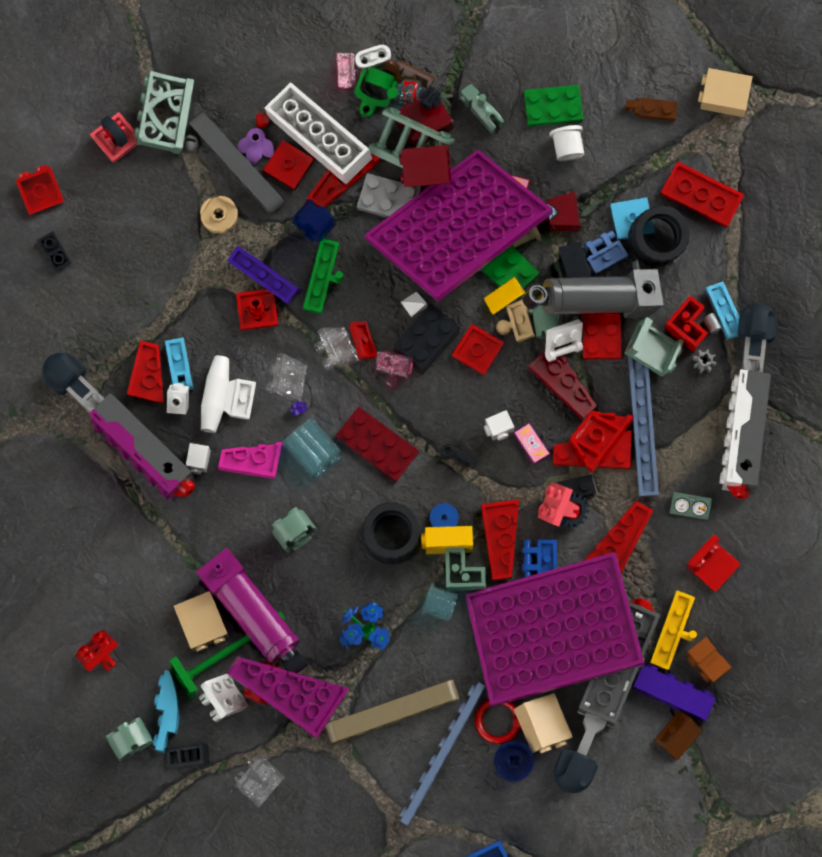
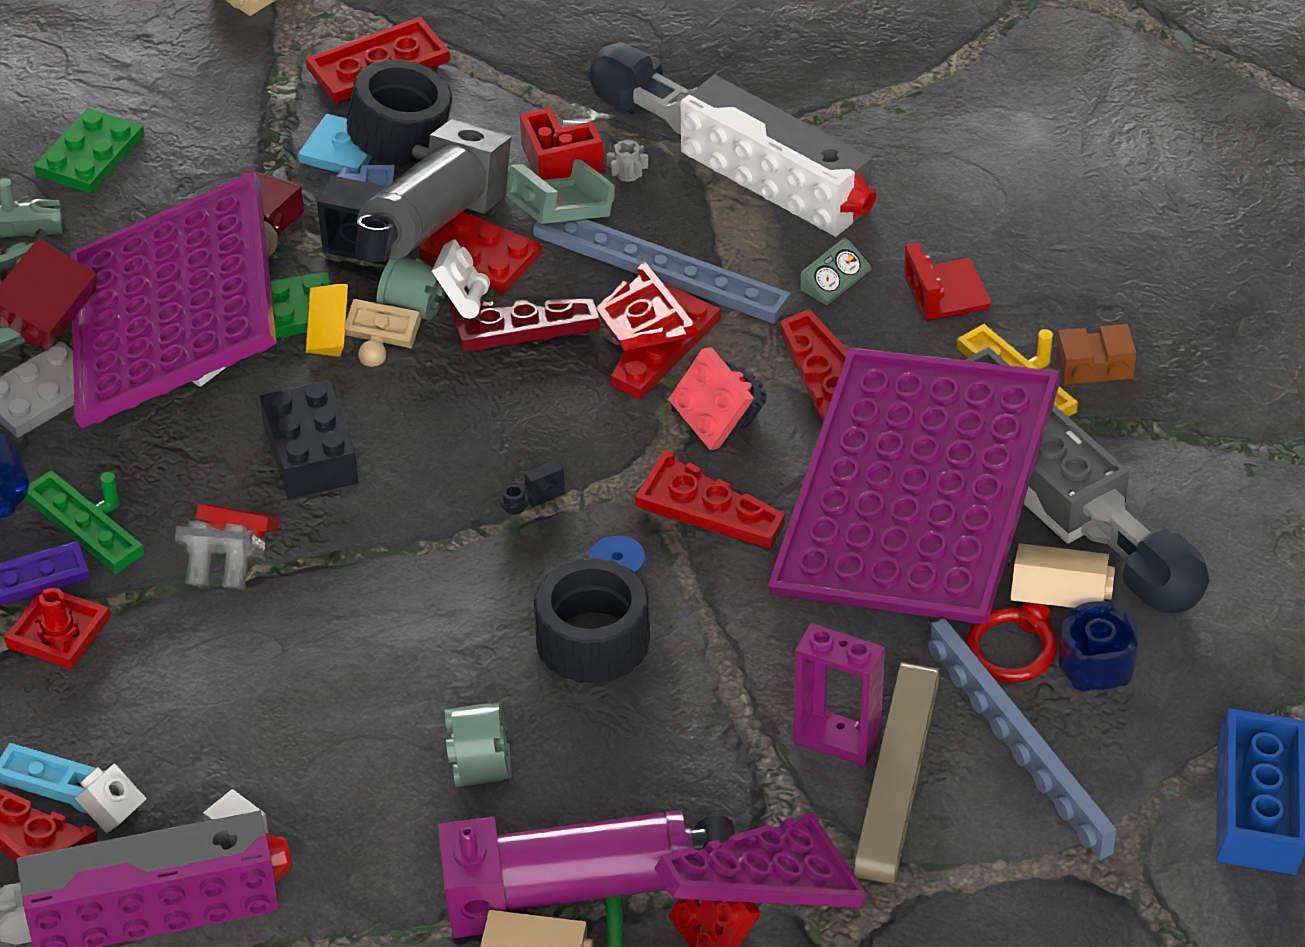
camera: 60 degrees left, 30 degrees down
white plate [201,356,256,433] -> none
dark pink wing [218,442,283,479] -> none
clear plate [267,354,307,402] -> none
clear light blue brick [282,417,342,479] -> none
dark purple plate [289,400,308,416] -> none
dark red plate [335,406,420,482] -> none
blue plant [339,602,390,651] -> none
clear pink plate [375,350,413,390] -> none
white slope [401,292,427,318] -> none
clear light blue piece [420,582,458,622] -> none
yellow brick [421,526,473,554] -> none
sand green brick [445,548,486,591] -> none
red plate [452,324,504,376] -> none
white brick [483,410,514,441] -> none
bright pink tile [513,423,550,465] -> none
blue plate [522,540,557,578] -> none
white piece [549,125,584,161] -> none
reddish brown hinge [625,98,678,121] -> none
dark purple brick [632,664,716,722] -> none
reddish brown panel [654,711,702,760] -> none
medium azure plate [705,281,740,340] -> none
none -> magenta piece [794,623,885,767]

